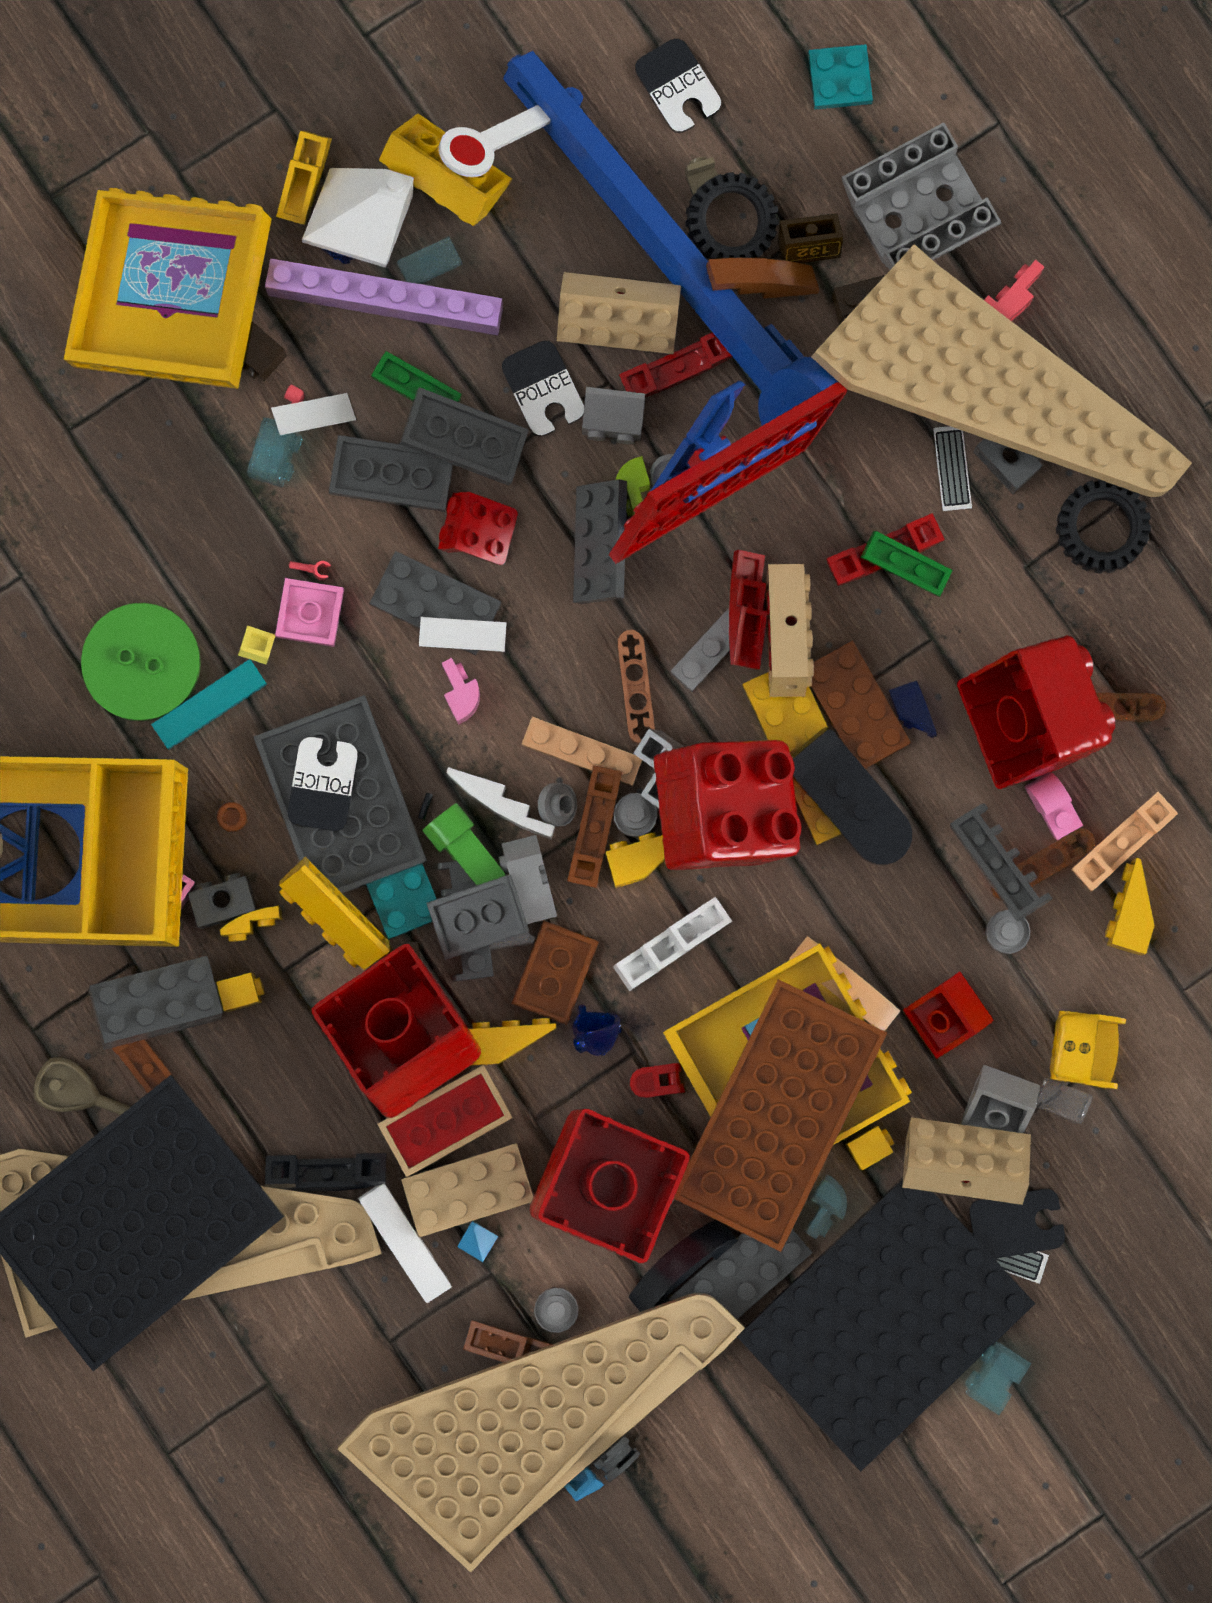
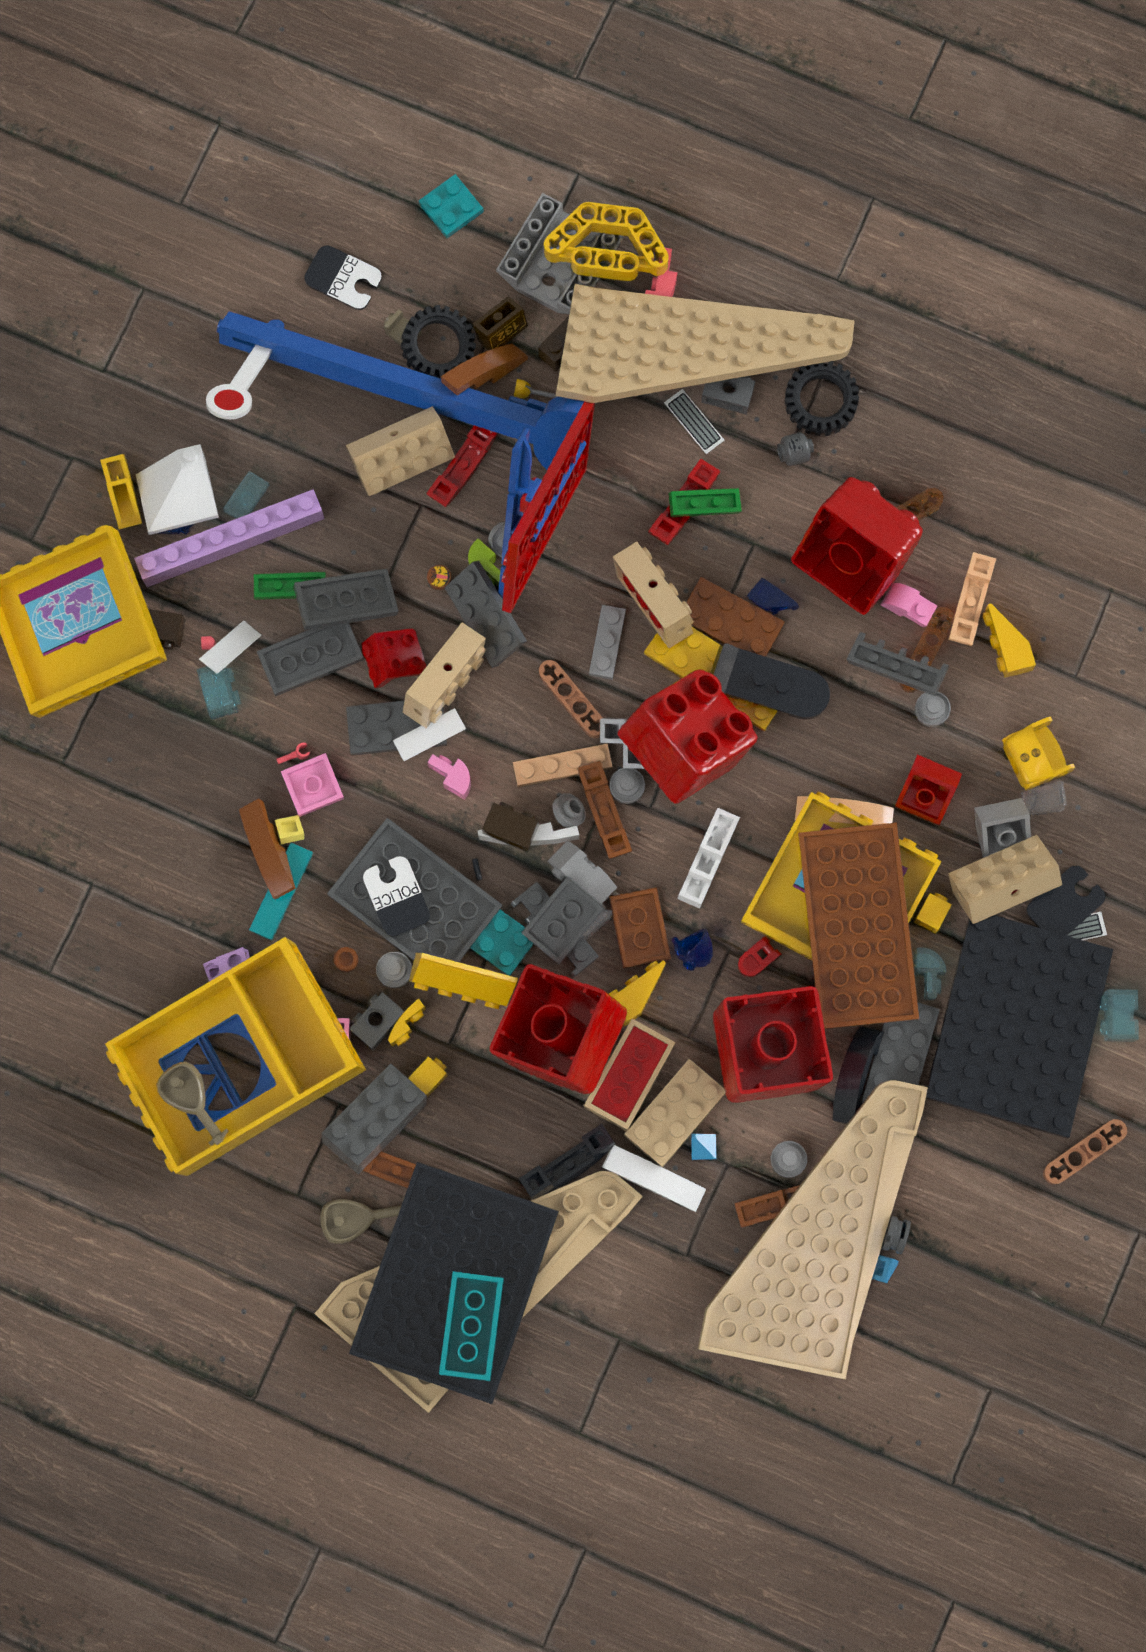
camera: 30 degrees left, 5 degrees down
bright green plate [81,603,201,721] -> none
yellow slope [379,113,512,226] -> none
bright green piece [422,803,506,886] -> none
piece [502,340,584,436] -> none
light grey slope [582,387,645,444] -> none
yellow slope [605,832,665,888] -> none
red slope [729,550,768,670] -> none
none -> lavender leg [203,947,250,982]
none -> dark orange slope [239,798,296,900]
none -> light grey plate [376,952,412,988]
none -> tan brick [403,623,486,728]
none -> tile [427,565,451,590]
none -> teal brick [439,1271,504,1381]
none -> dark brown brick [482,802,539,852]
none -> yellow hinge [514,379,559,399]
none -> yellow piece [544,202,669,281]
none -> dark grey head [777,432,814,466]
none -> nougat beam [1043,1119,1127,1184]

